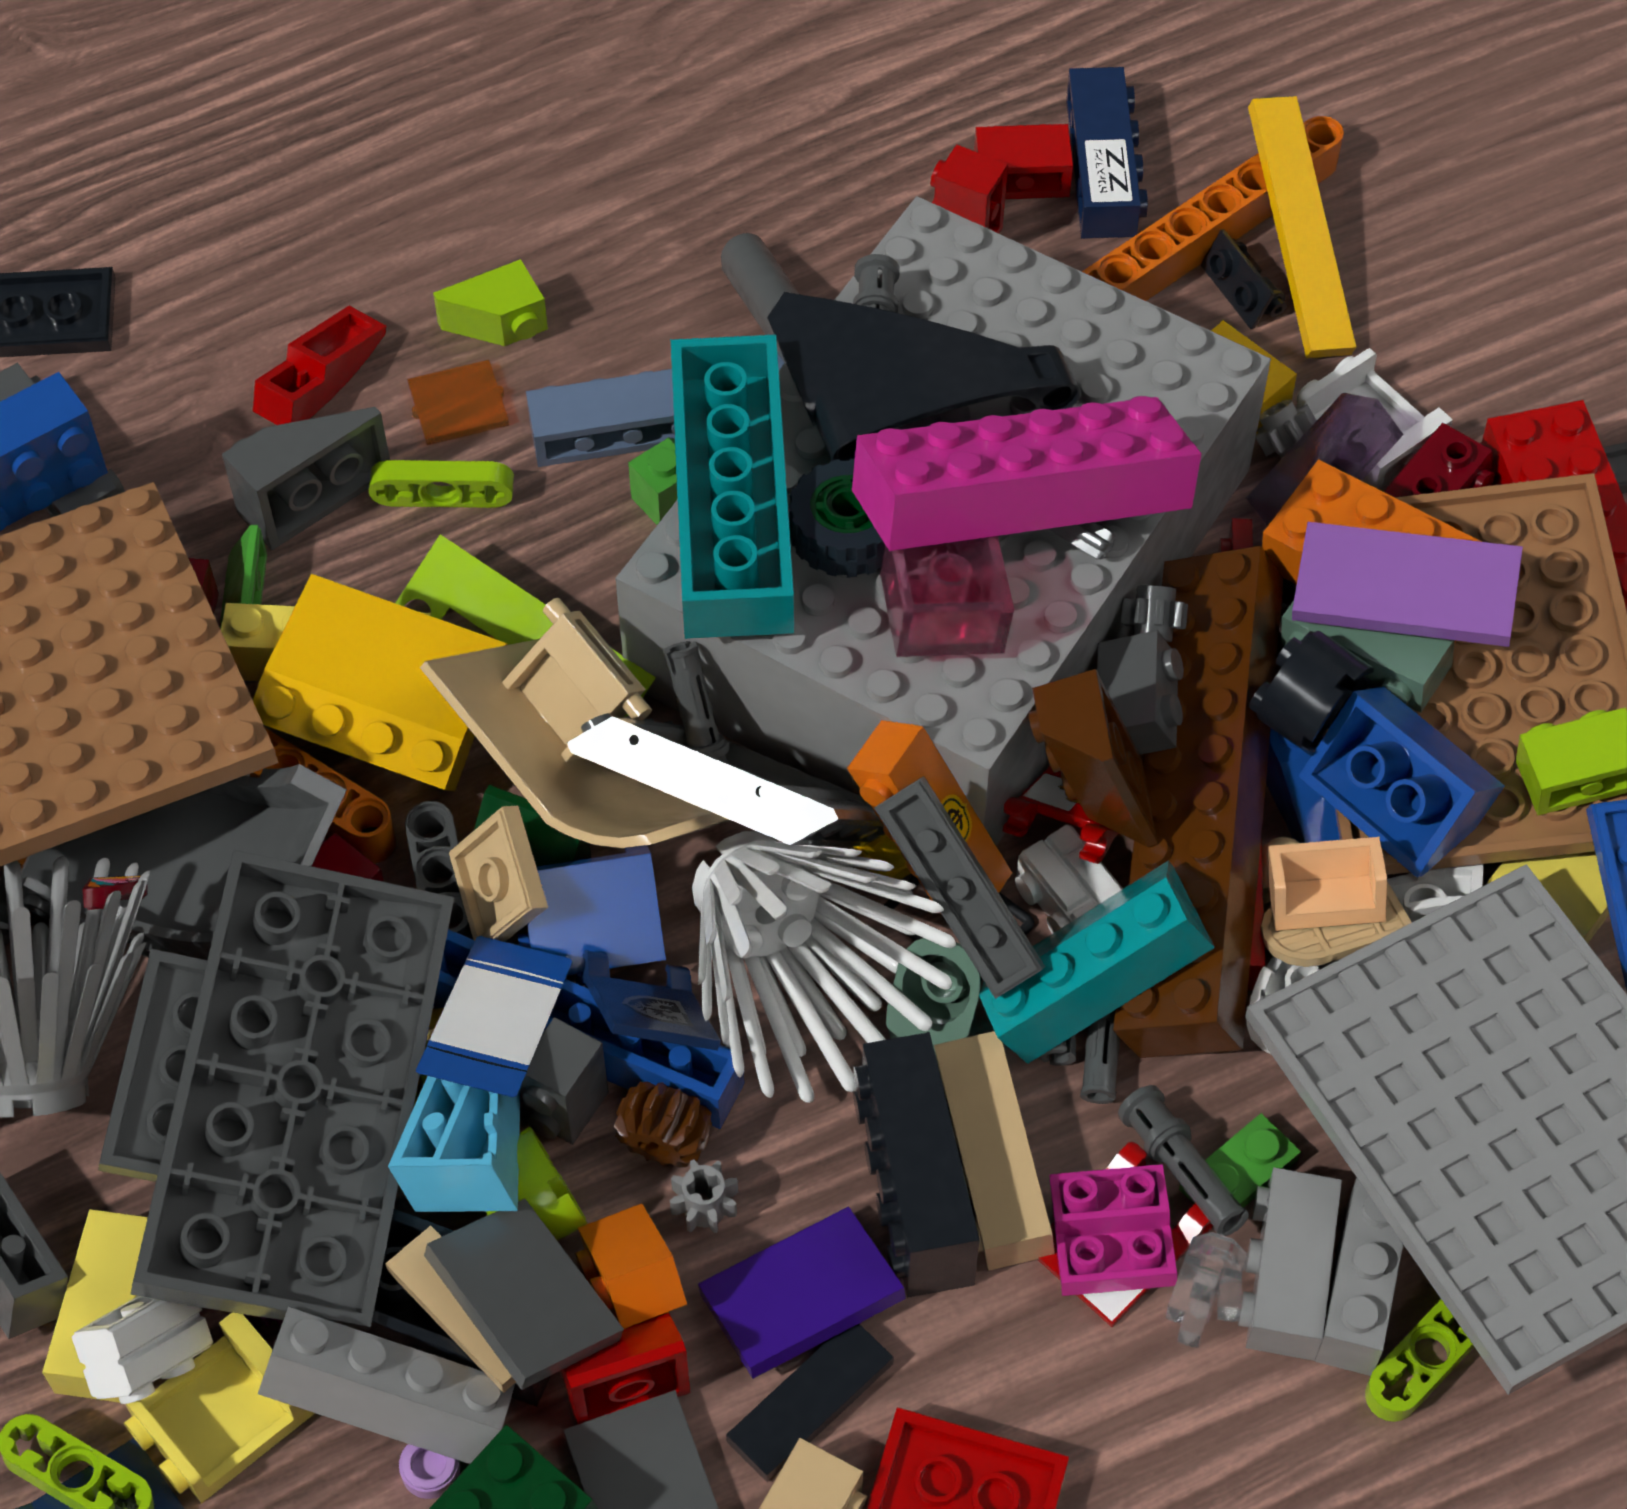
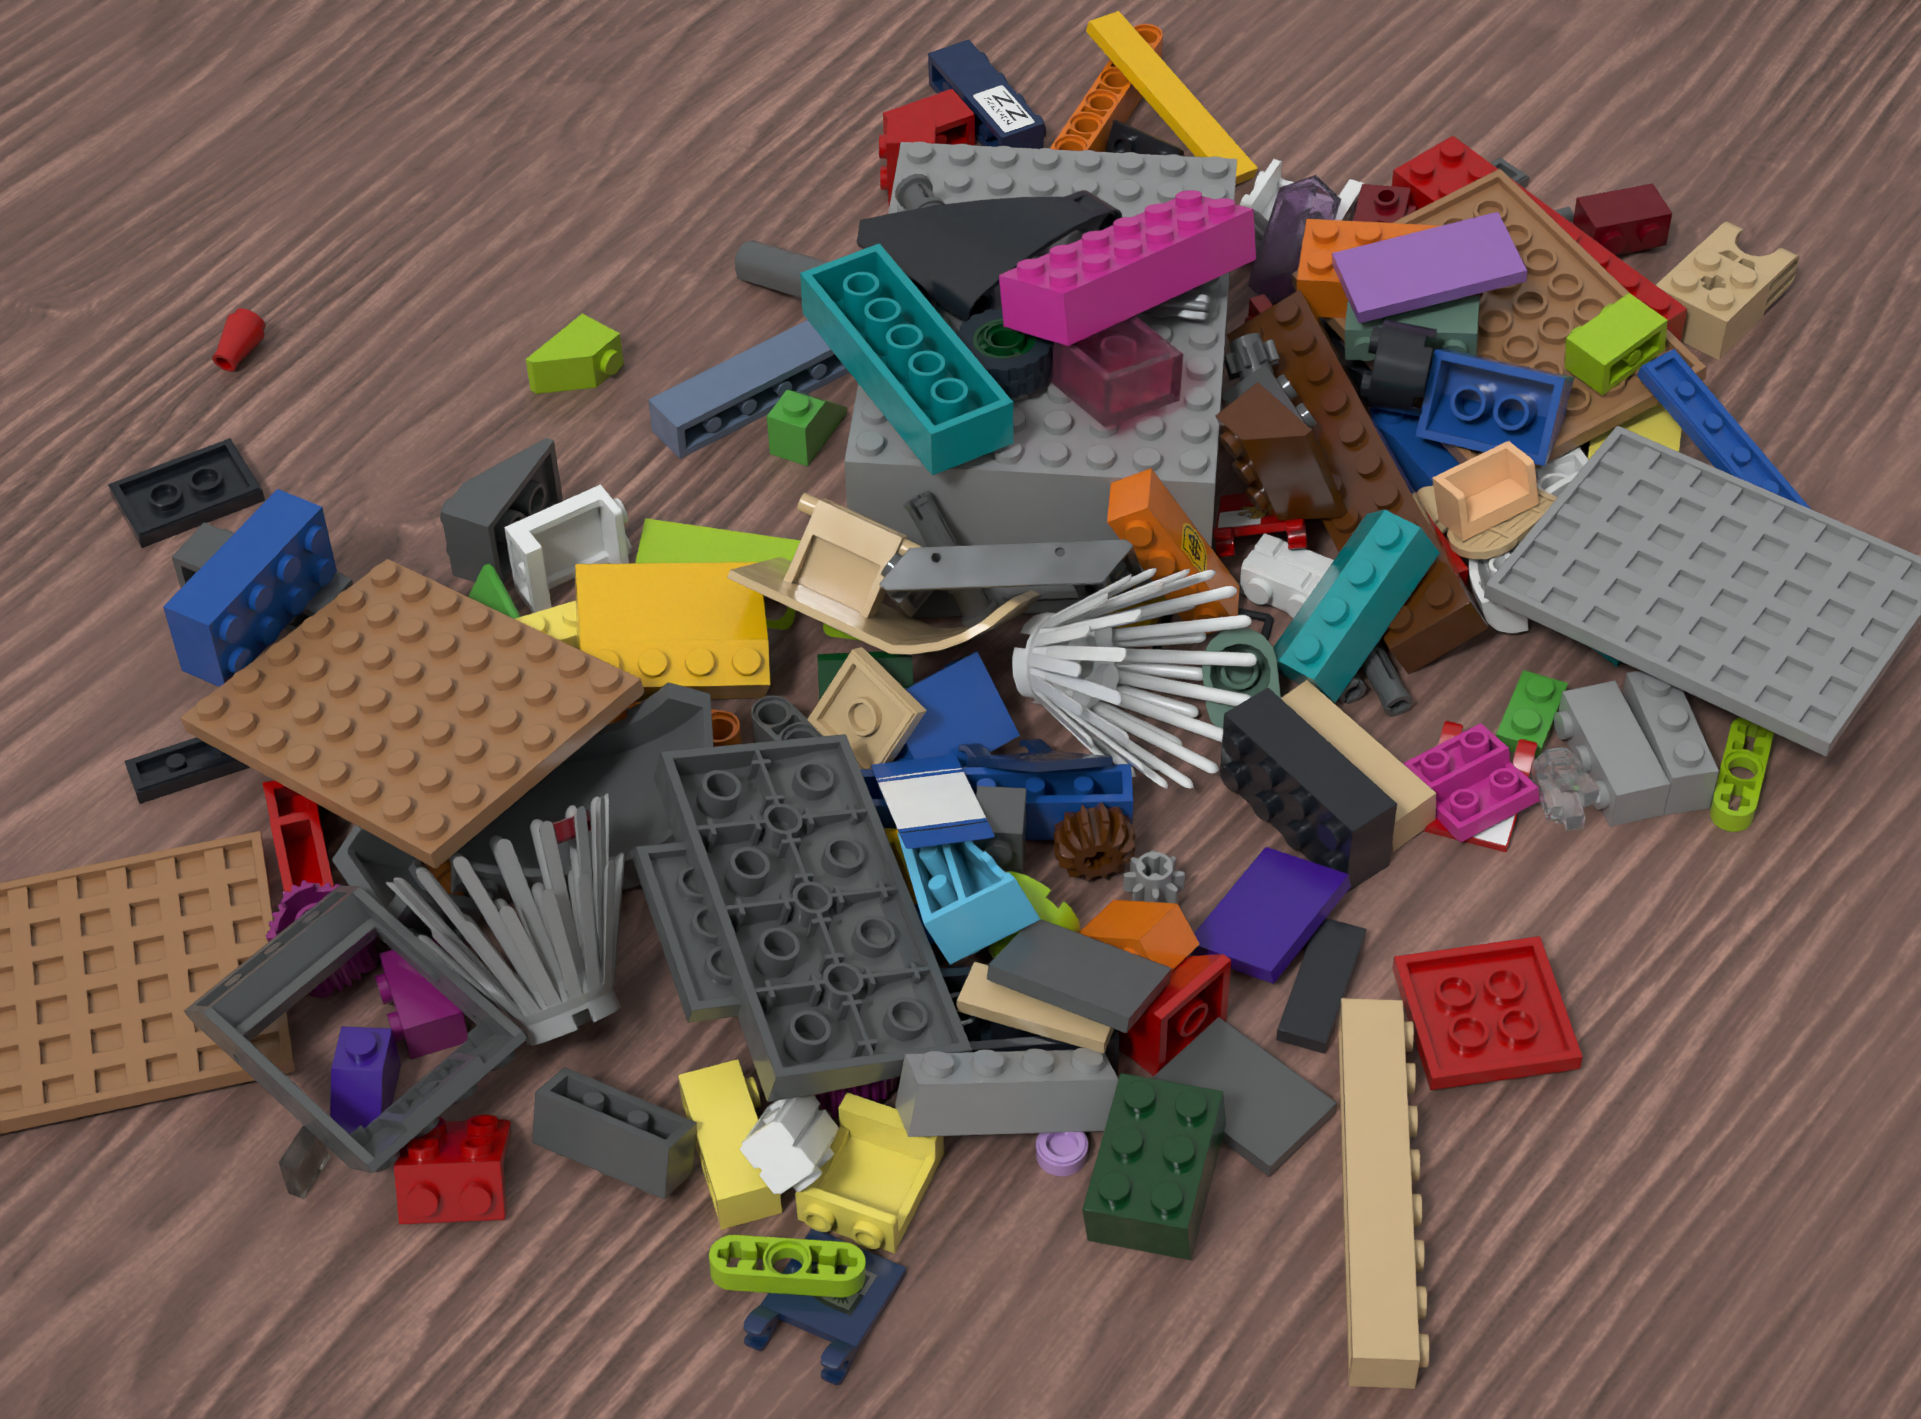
camera: 25 degrees left, 10 degrees down
red slope [253,305,387,425] -> none
lime beam [369,460,514,508] -> none
clear orange piece [407,360,509,445] -> none
dark grey tile [874,776,1045,999] -> none
dark grey pin [1118,1085,1248,1236] -> none
none -> red cone [212,308,266,372]
none -> white panel [504,485,632,613]

